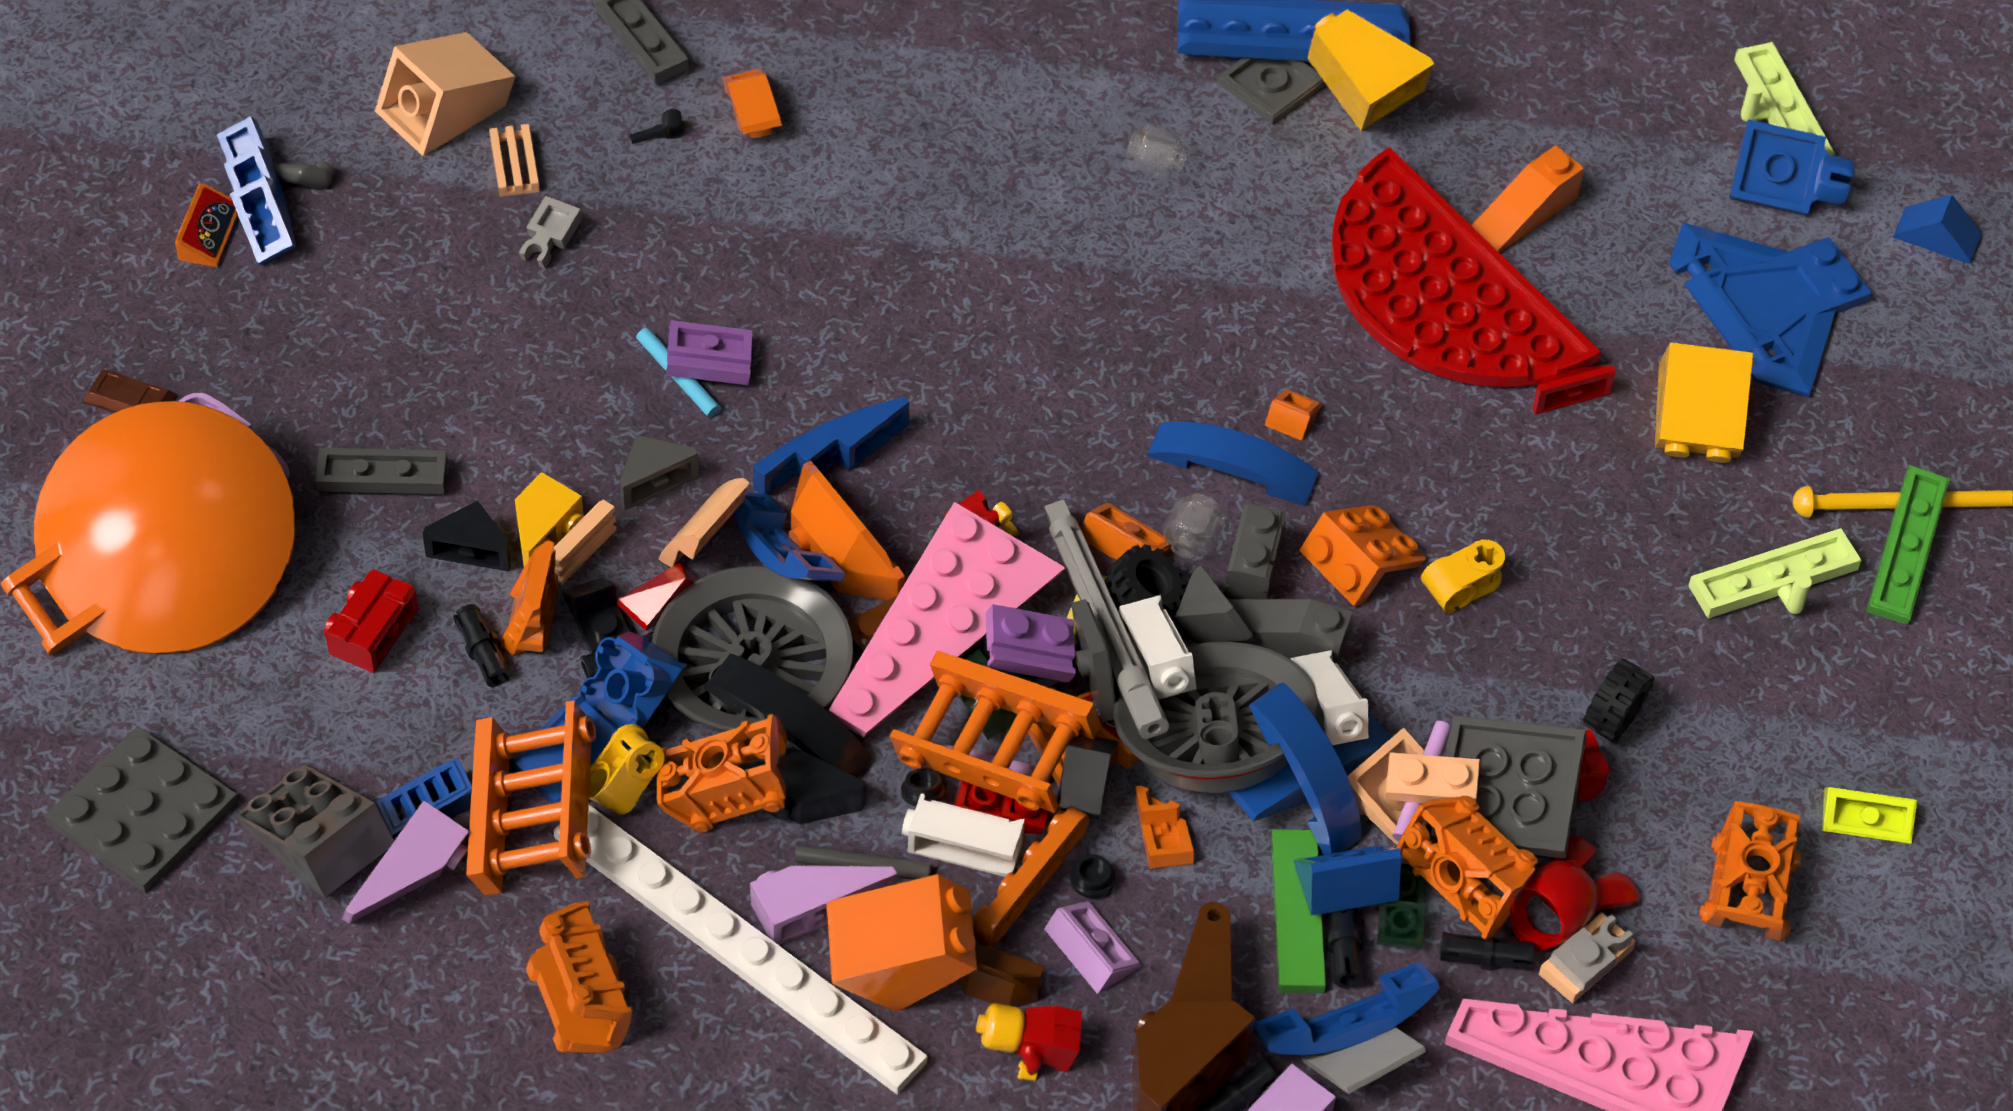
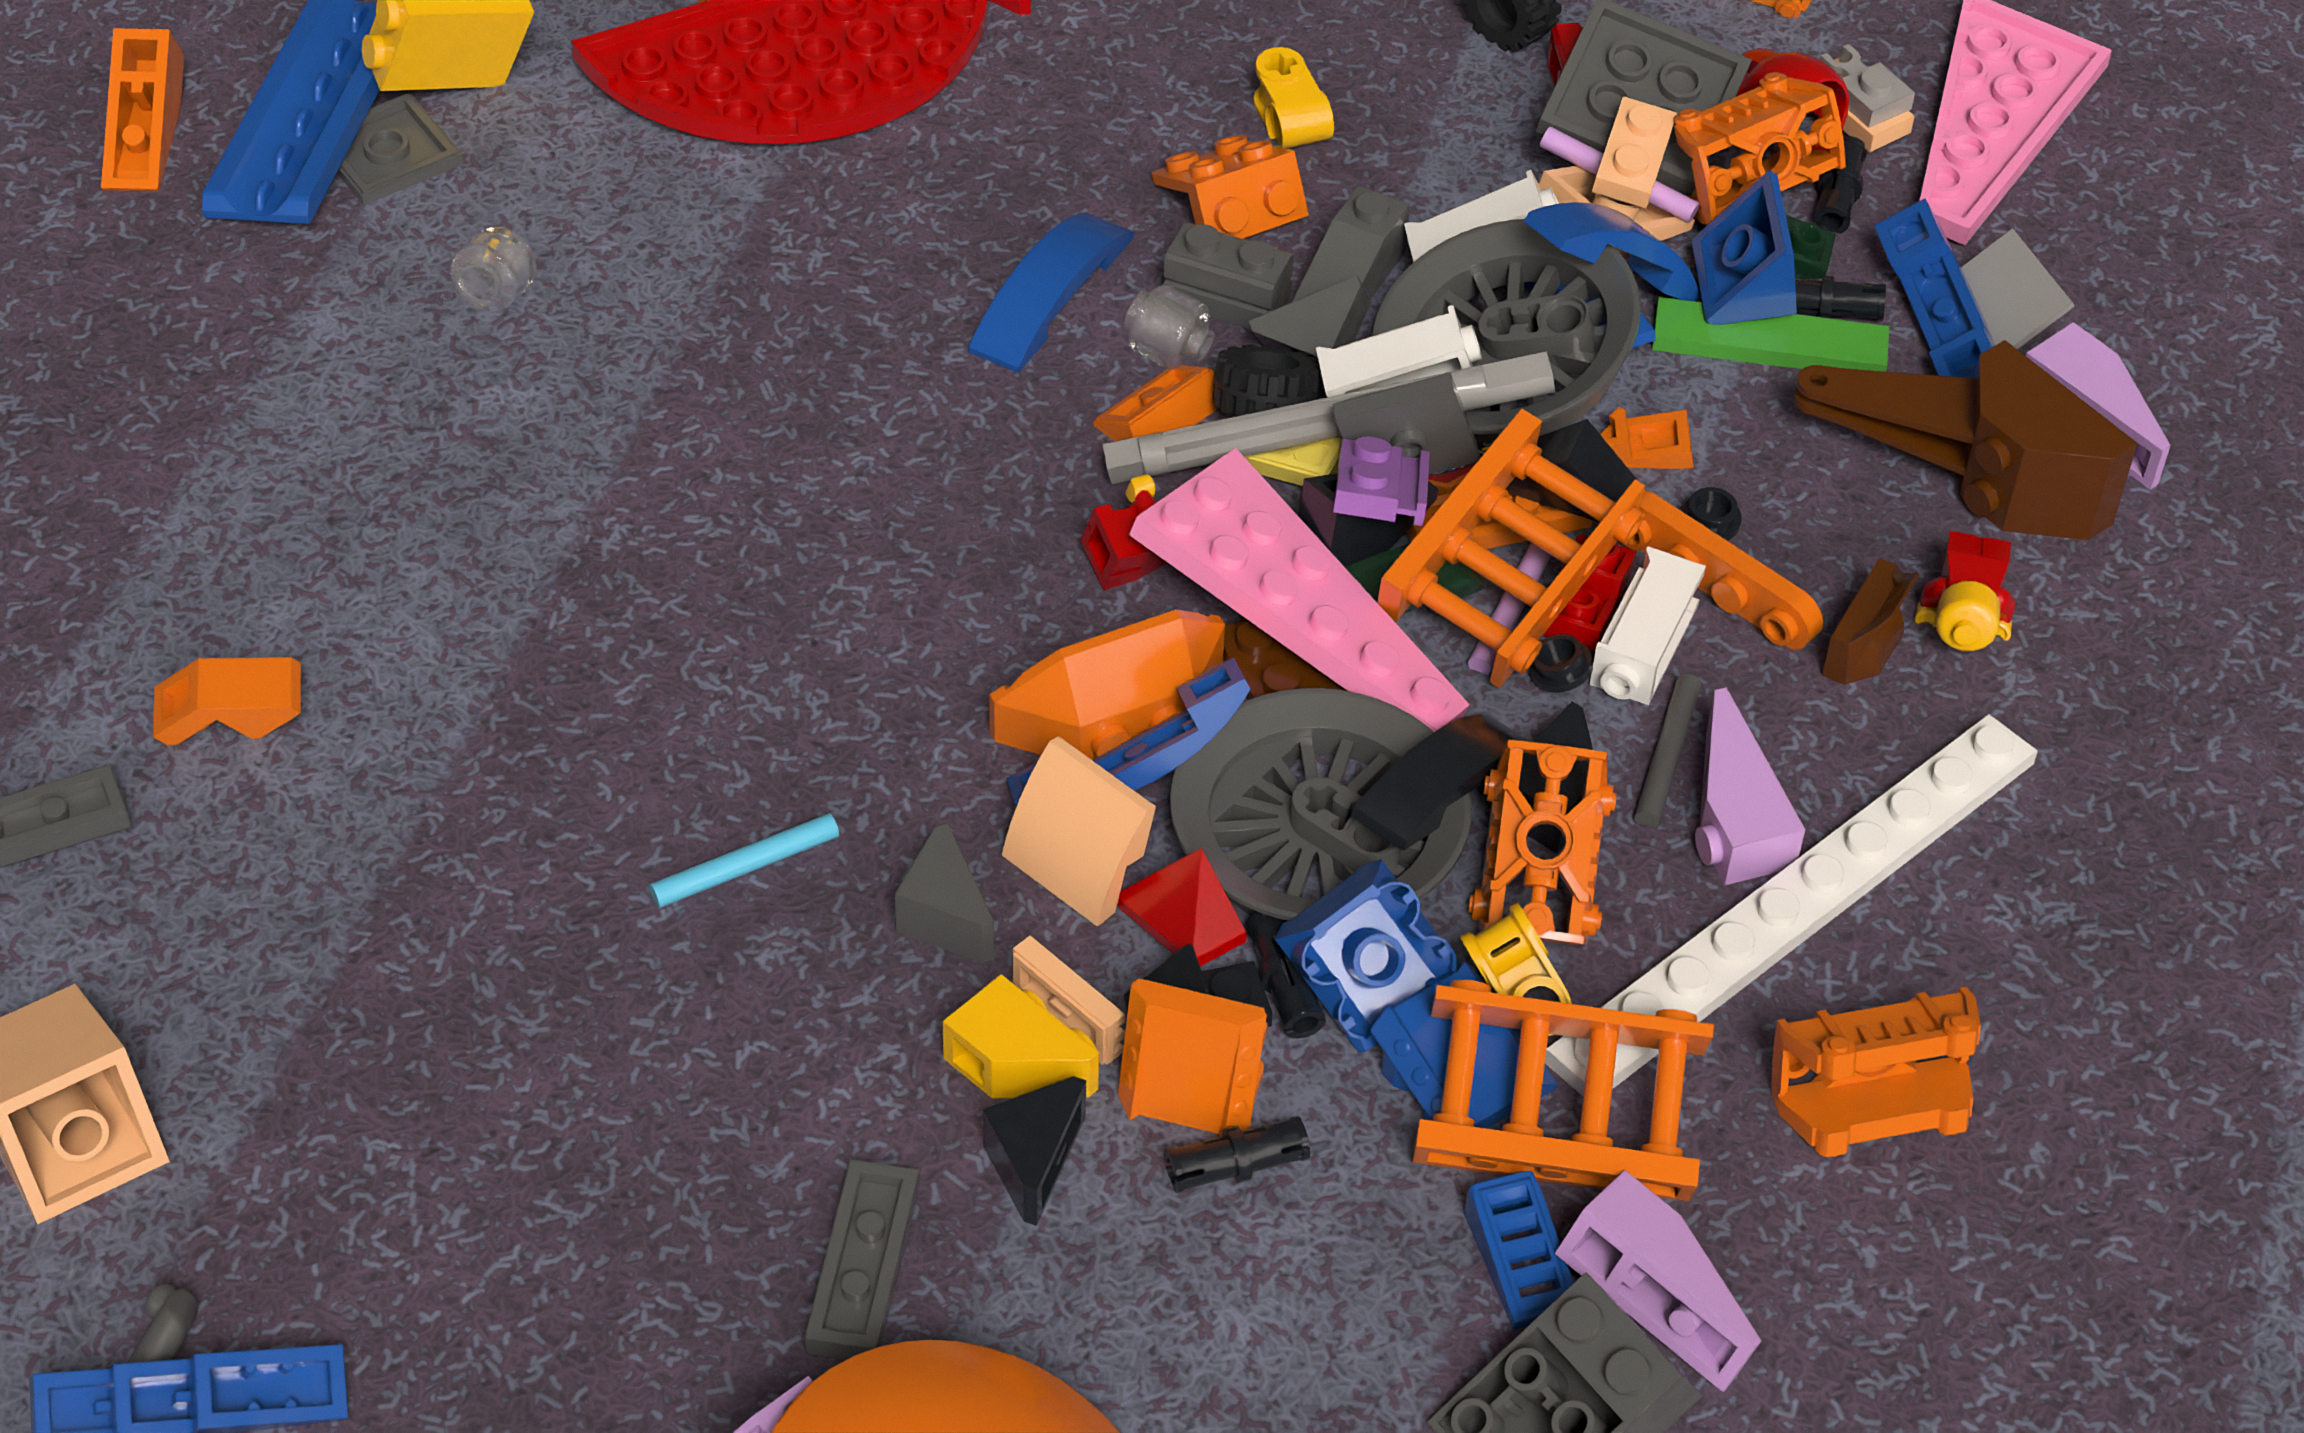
camera: 80 degrees left, 5 degrees down
red brick [324,569,418,673] -> none
light nougat tile [489,124,539,197] -> none
light grey plate [519,196,583,269] -> none
black hand [629,109,684,144] -> none
medium lavender plate [666,320,753,385] -> none
blue slope [753,397,910,495] -> none
orange slope [827,874,977,1011] -> none
lavender slope [1045,901,1142,994] -> none
orange slope [1265,389,1322,441] -> none

